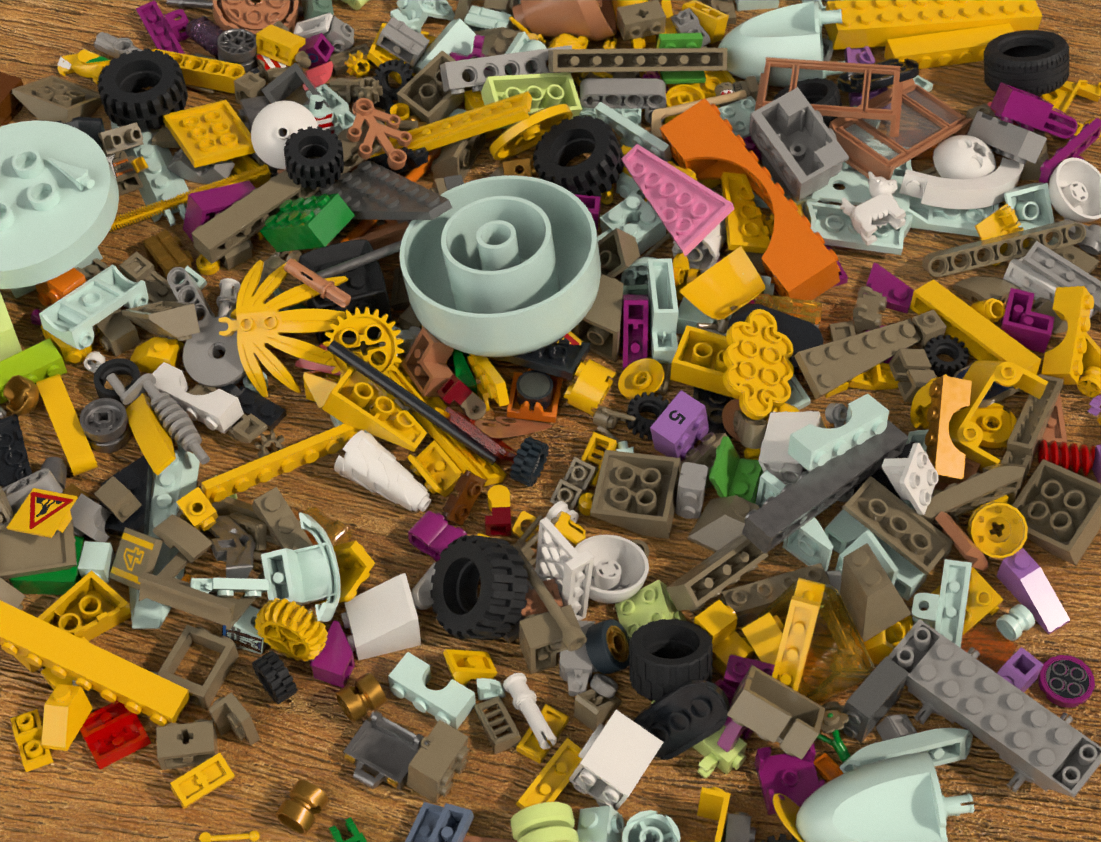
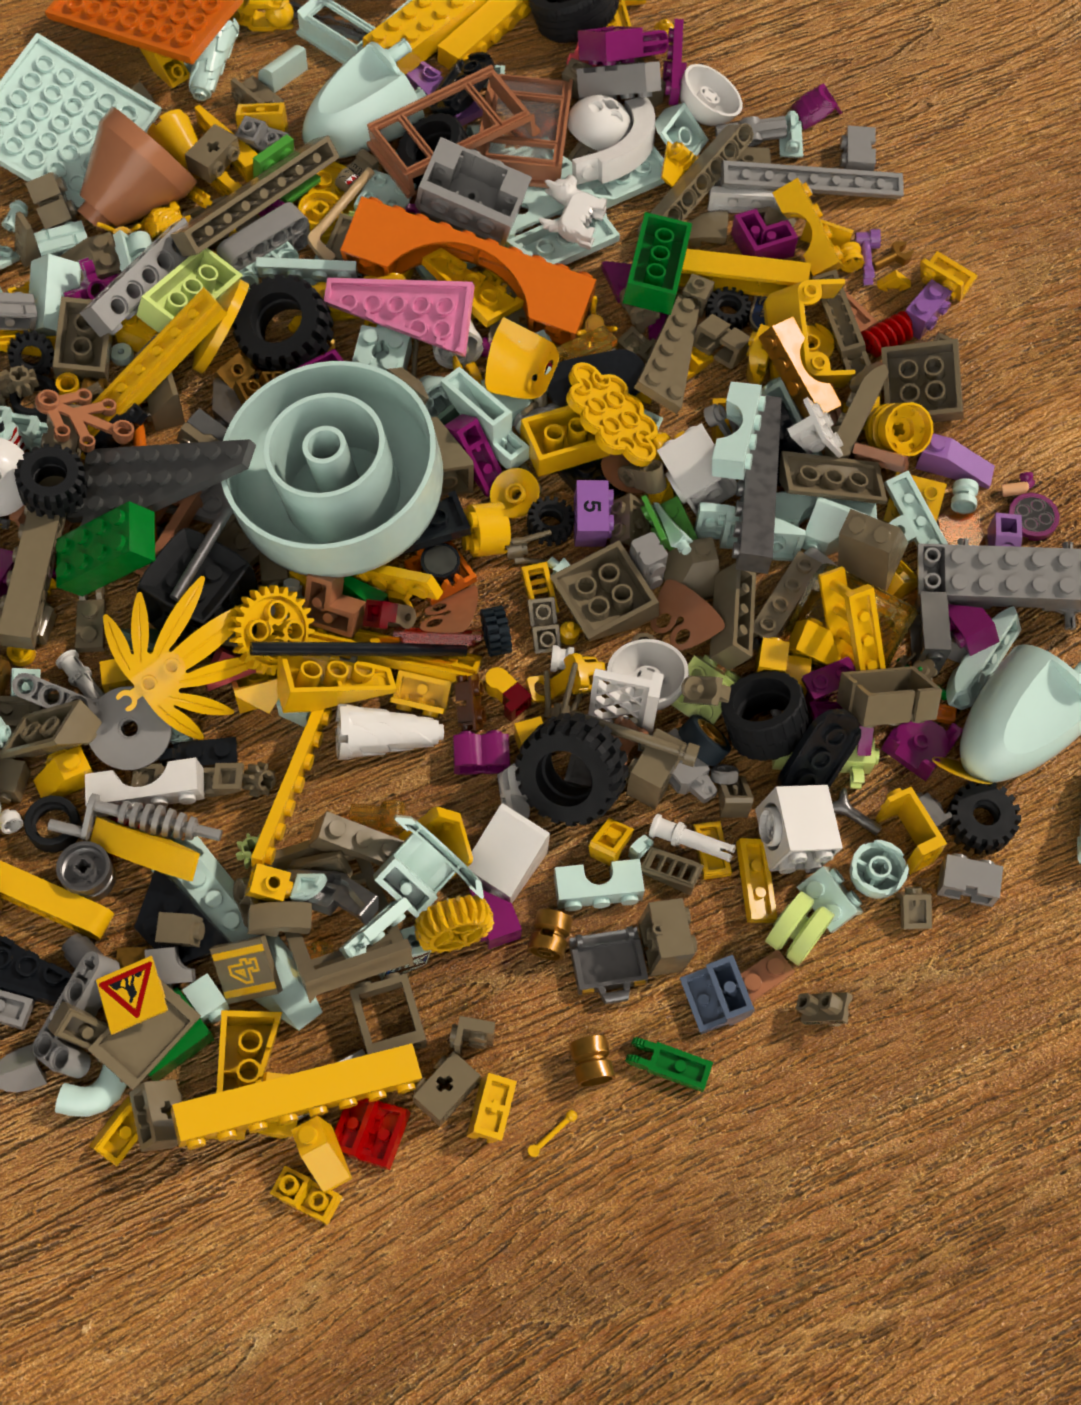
camera: 45 degrees left, 10 degrees up
black tyre [252,650,298,704] -> none
nougat axle [284,258,351,308] -> none
light aqua bracket [616,172,645,199] -> none
yellow brick [970,298,1005,323] -> none
none -> light aqua tile [290,873,327,902]
none -> yellow plant [577,296,618,336]
none -> green brick [623,212,693,315]
none -> nougat piece [650,579,725,650]
none -> light aqua piece [654,502,693,555]
none -> dark tan hips [681,675,731,706]
none -> flat silver piece [832,788,882,836]
none -> magenta slope [948,604,1000,656]
none -> light nougat arm [1001,472,1035,497]

